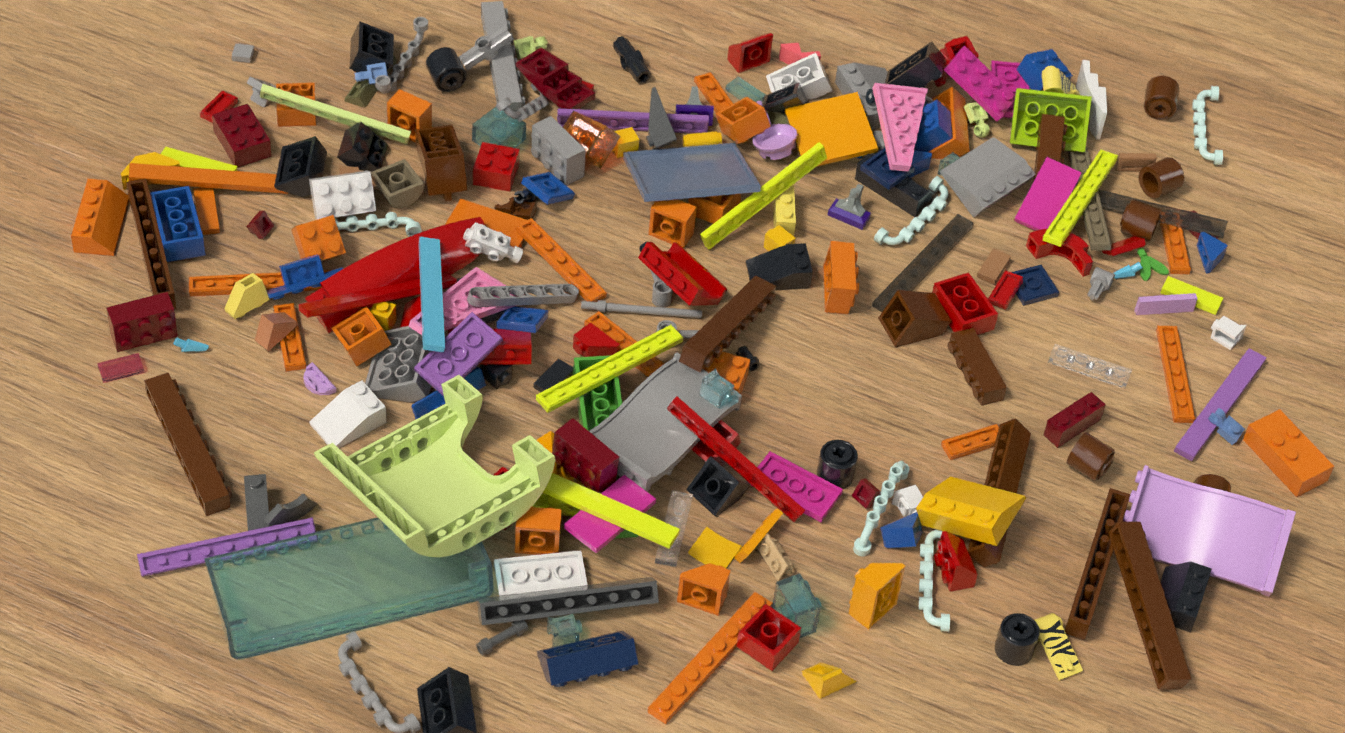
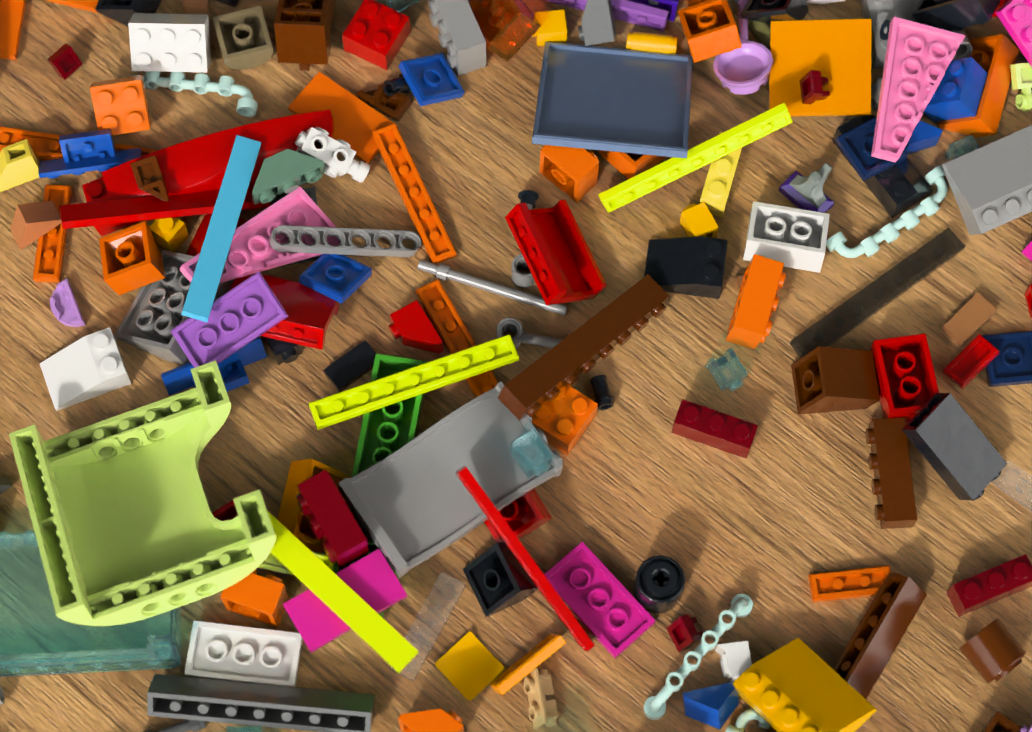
camera: 20 degrees right, 20 degrees up
none -> reddish brown slope [131,155,170,202]
none -> sand green slope [252,149,325,205]
none -> dark red brick [671,399,758,459]
none -> clear light blue window [705,347,748,392]
none -> white brick [743,201,830,273]
none -> dark red tile [800,70,830,105]
none -> brick [902,393,1007,501]

